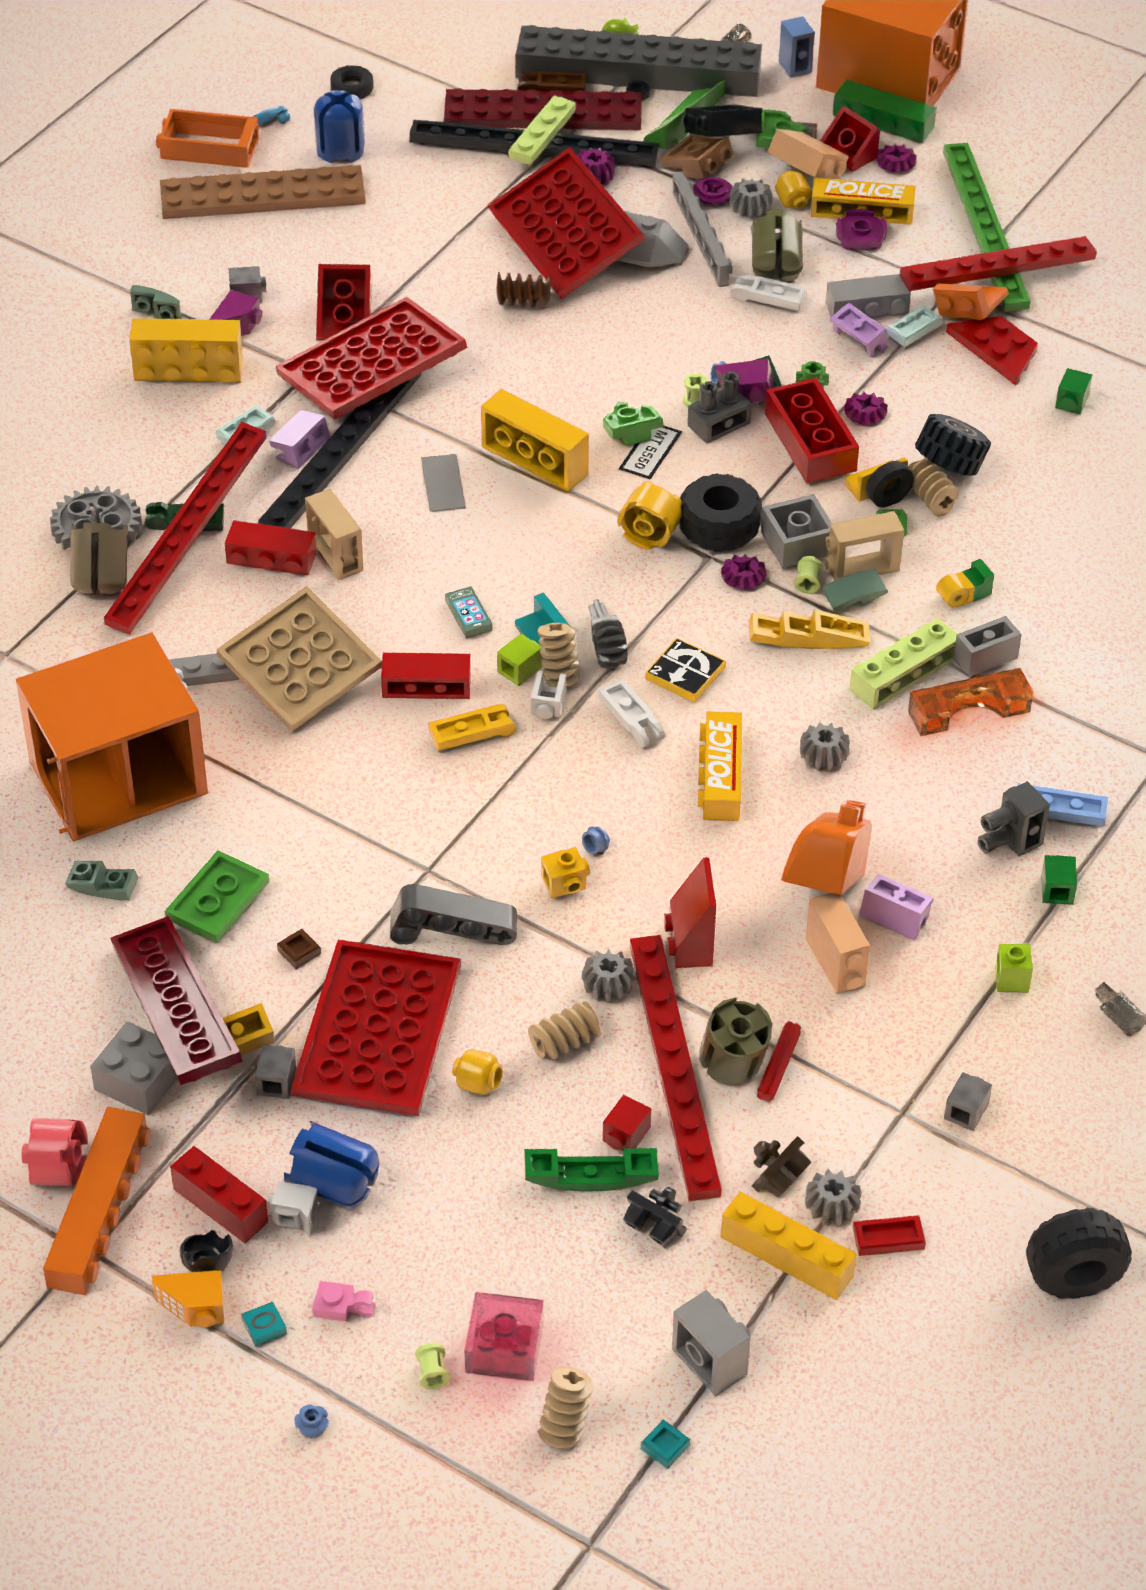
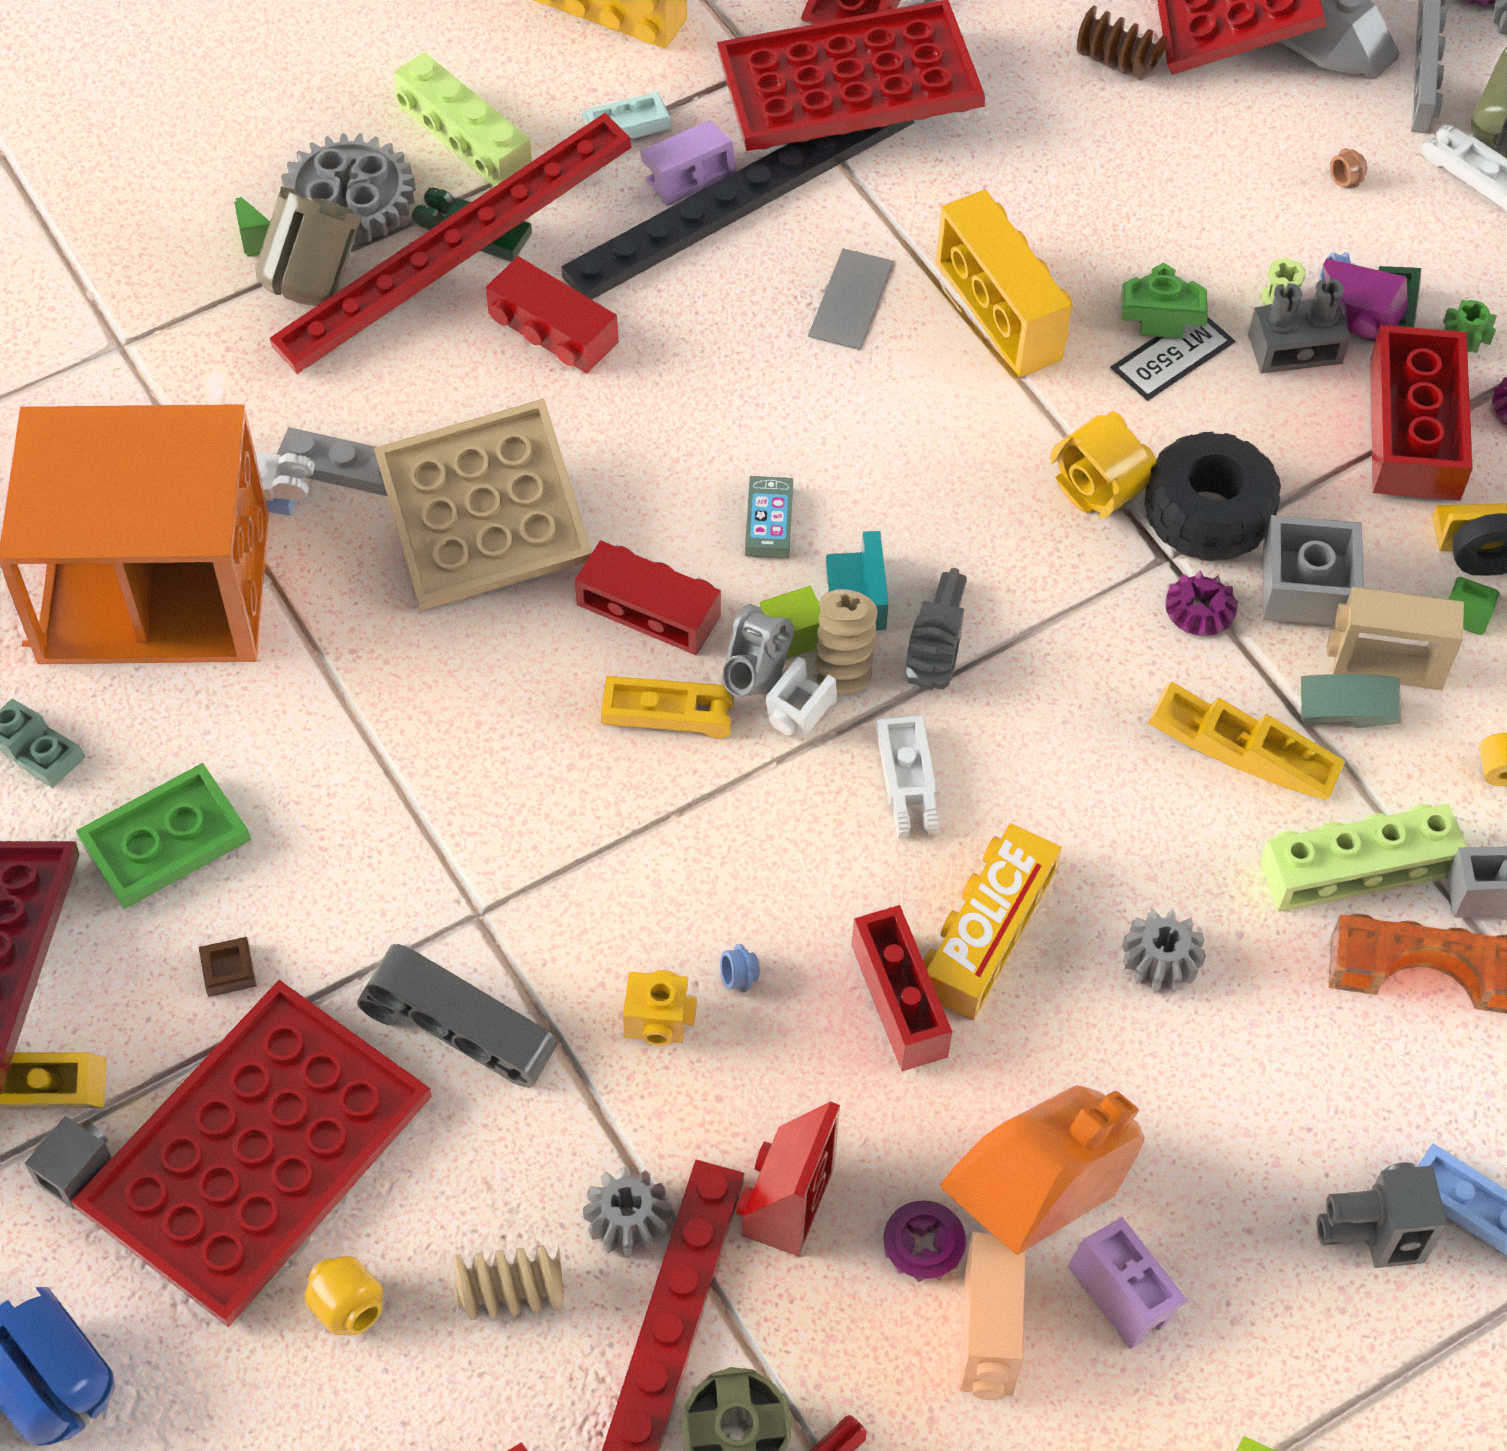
camera: 25 degrees right, 10 degrees up
tan window [305,489,364,580] -> none
tile [645,638,726,703] -> none
yellowish green bush [795,556,823,594] -> none
green brick [1041,855,1077,905] -> none
none -> bright green slope [234,197,270,257]
none -> yellowish green brick [394,52,532,187]
none -> light grey piece [722,604,794,697]
none -> red brick [851,905,952,1071]
none -> magenta gear [883,1200,966,1282]
none -> nougat plate [1330,148,1368,188]

